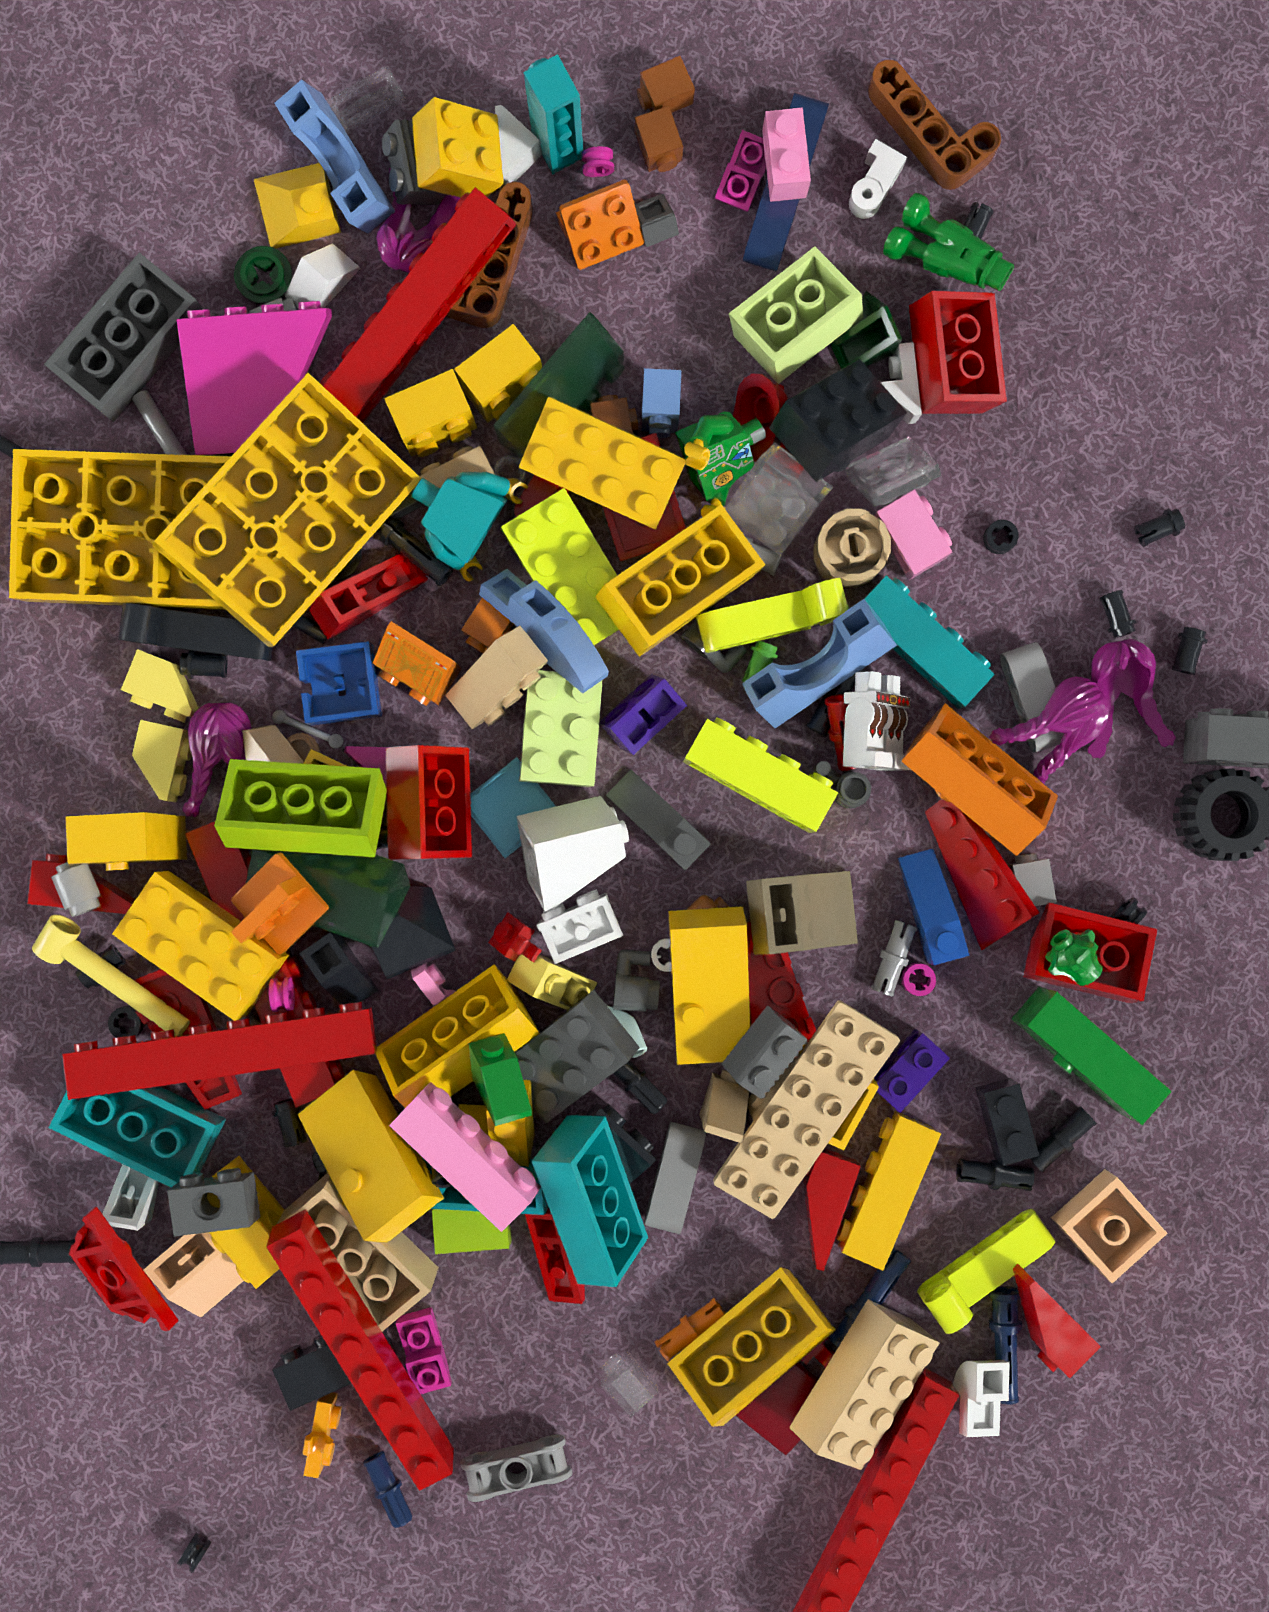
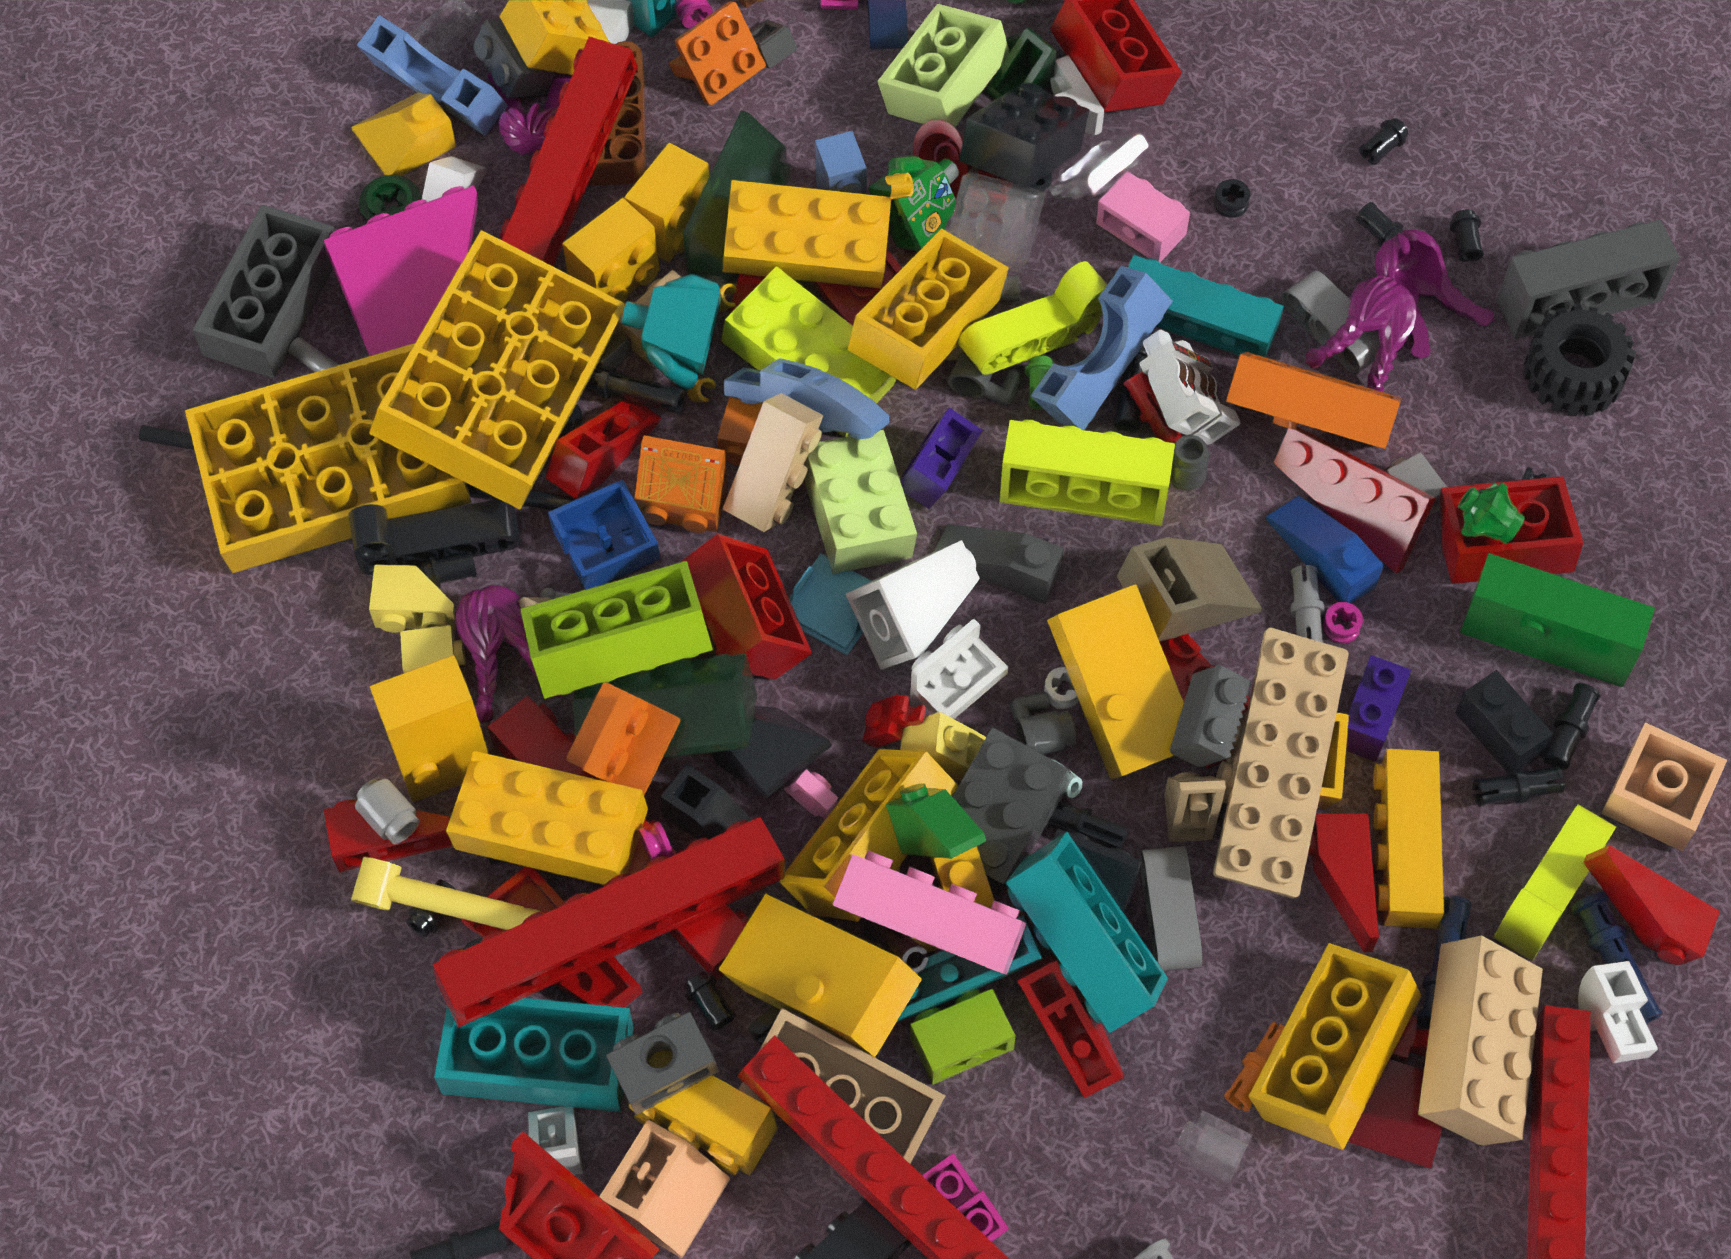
camera: 15 degrees left, 25 degrees down
tan brick [813,509,891,588] -> none

